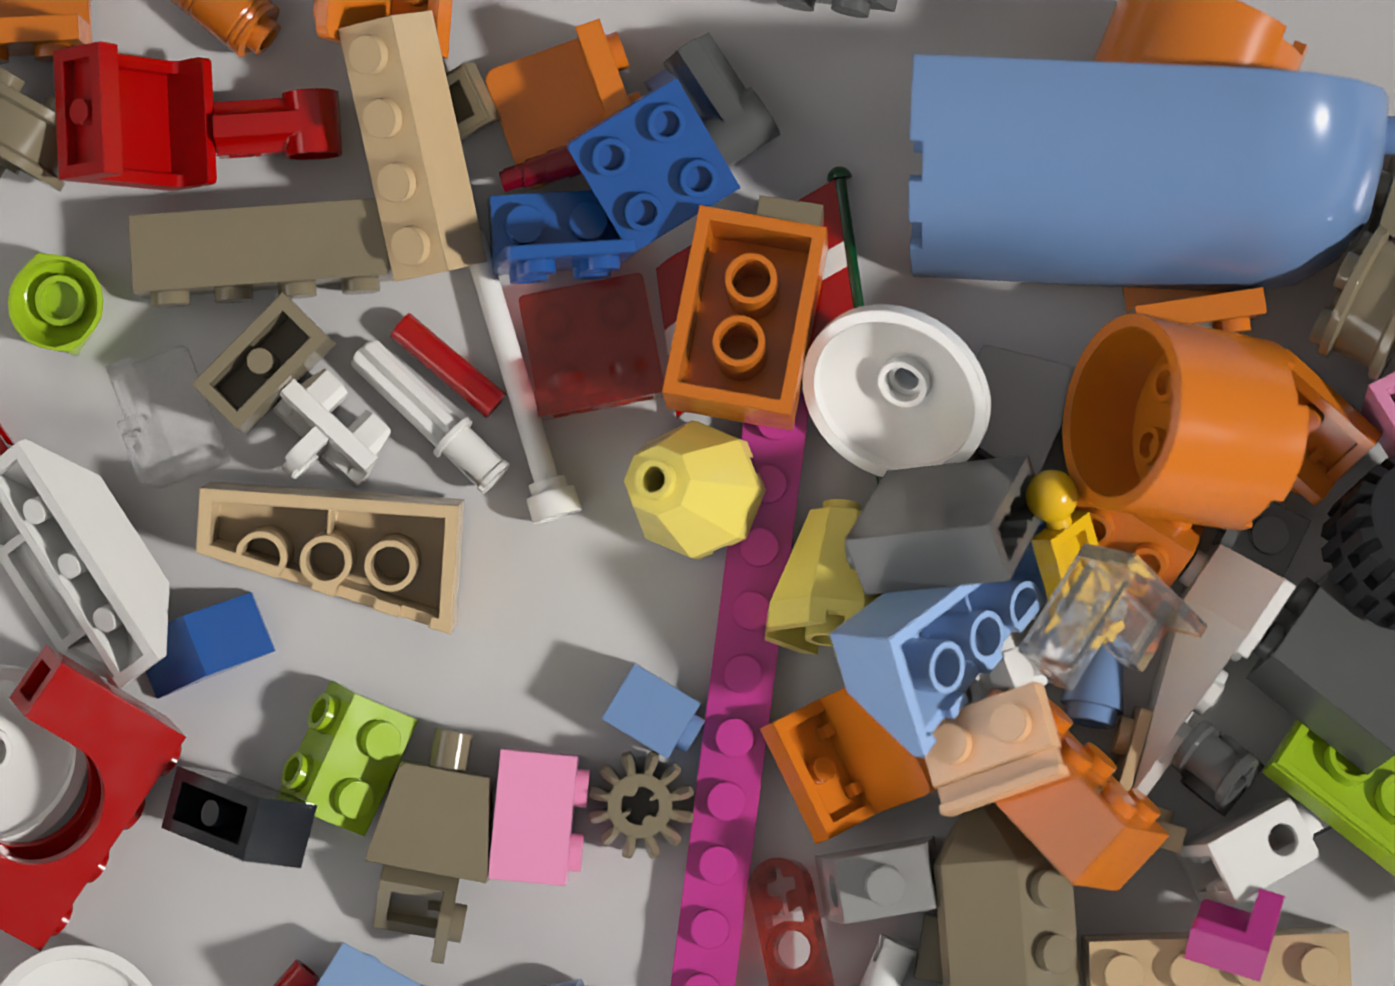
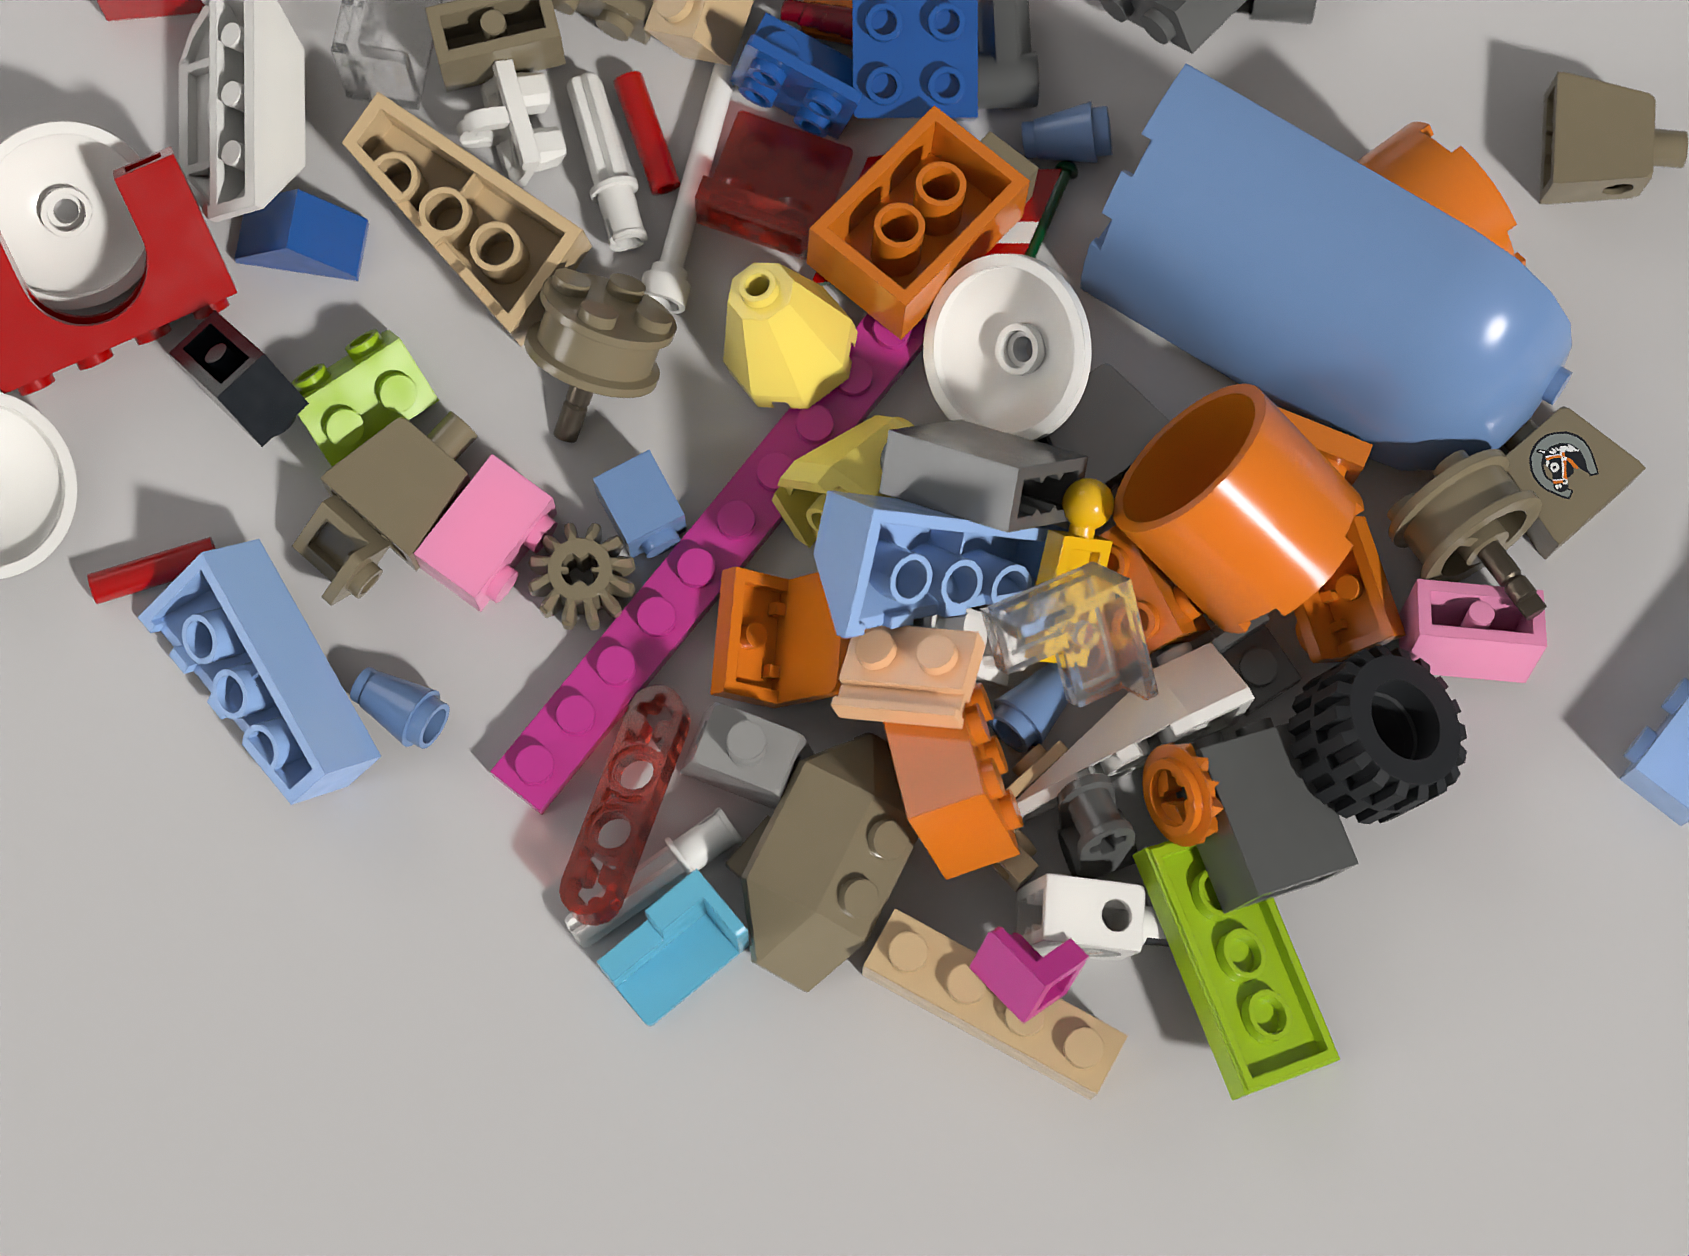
camera: 20 degrees right, 10 degrees down
none -> dark tan wheel [524,268,677,443]
none -> medium blue cone [1022,101,1112,163]
none -> orange gear [1142,742,1224,847]

